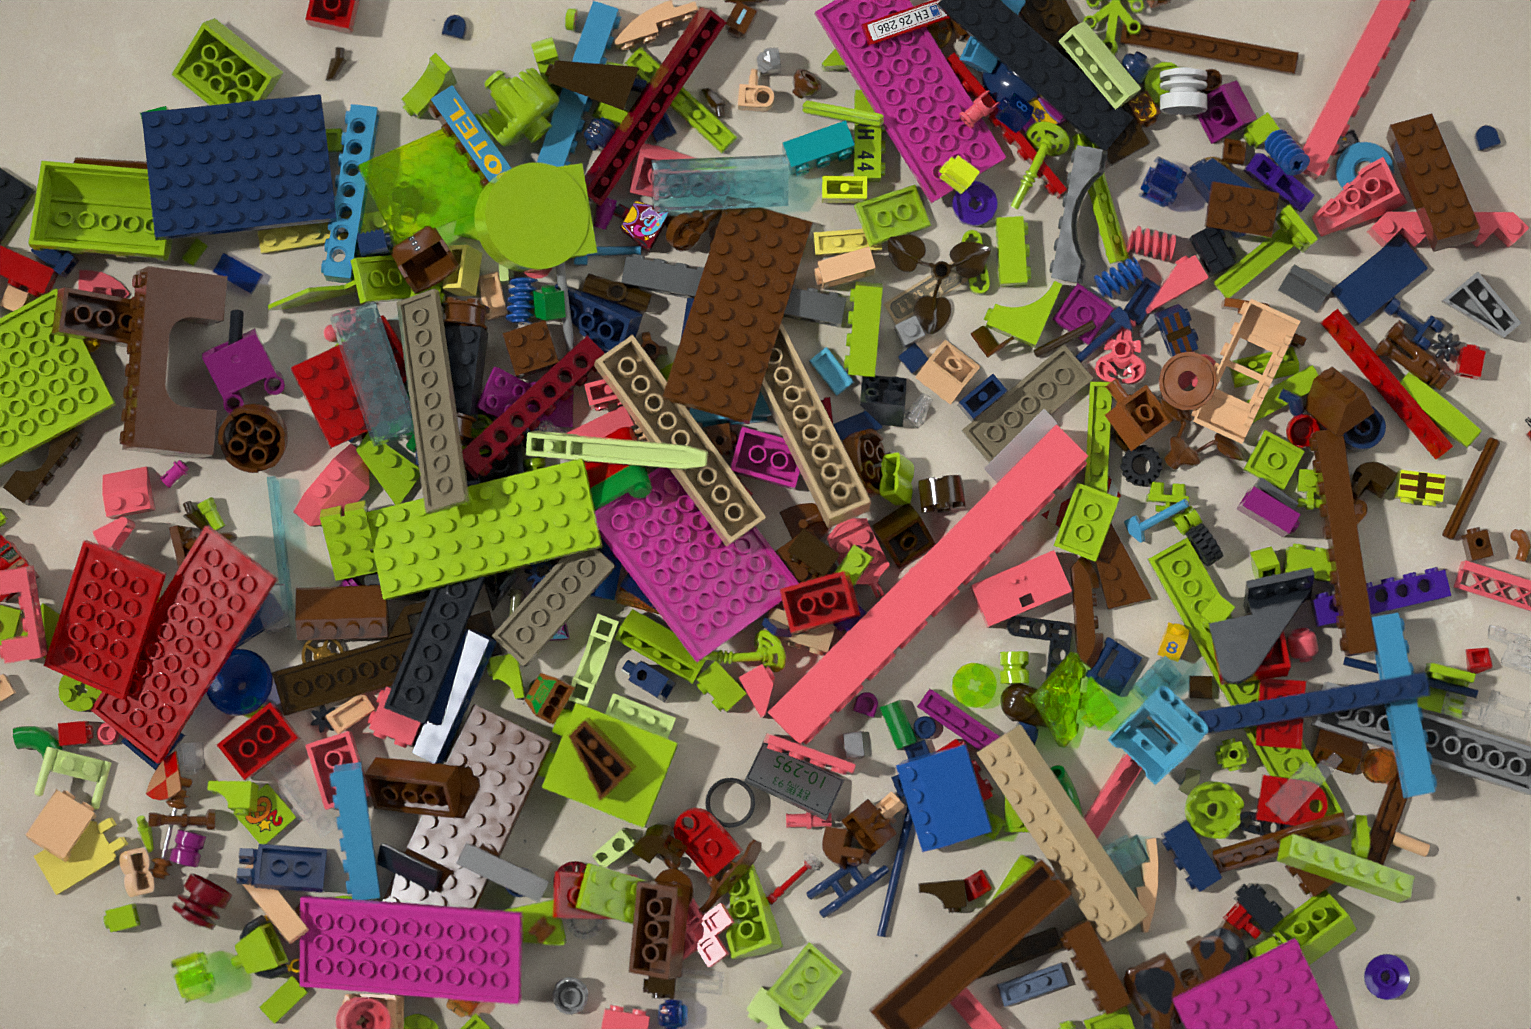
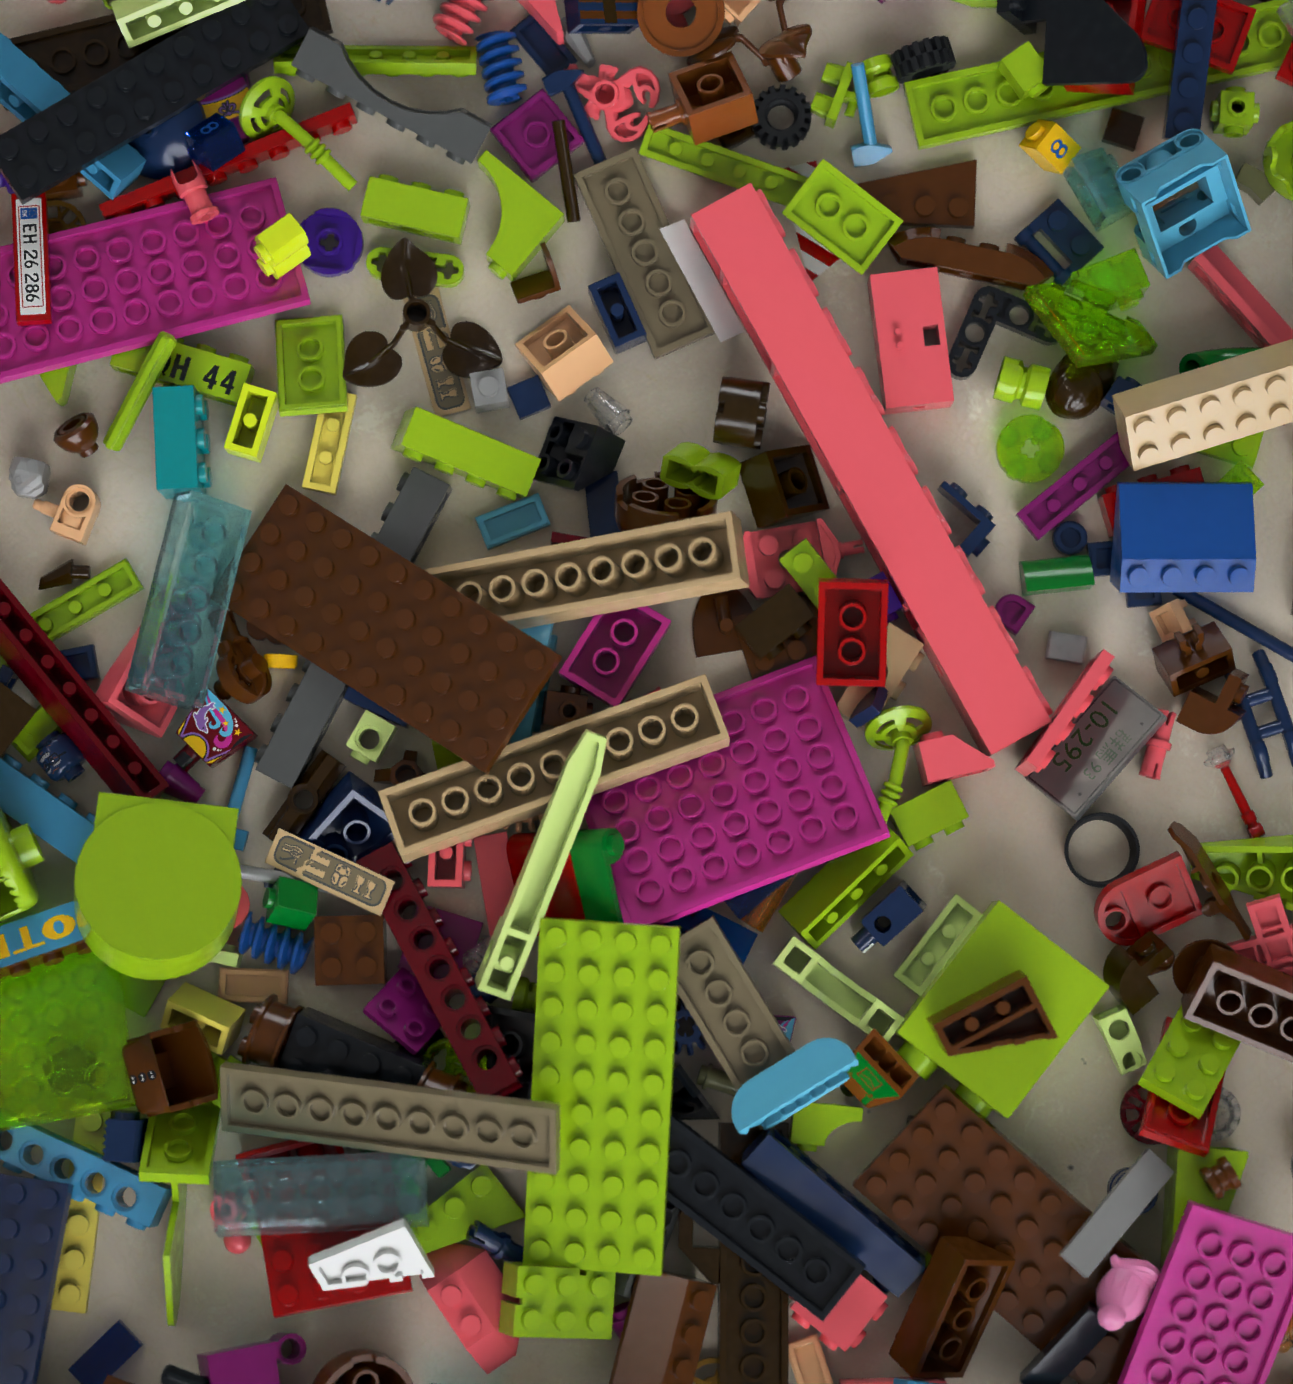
camera: 75 degrees left, 0 degrees up
light nougat window [814,247,876,290] -> none
none -> yellow tile [264,654,298,669]
none -> sticker [264,828,395,916]
none -> white wing [308,1218,435,1291]
none -> yellowish green brick [346,710,398,765]
none -> dark blue pin [466,1220,524,1262]
none -> medium azure brick [731,1038,859,1134]
none -> dark blue bracket [937,481,996,558]
none -> bright pink hair [1096,1254,1160,1331]

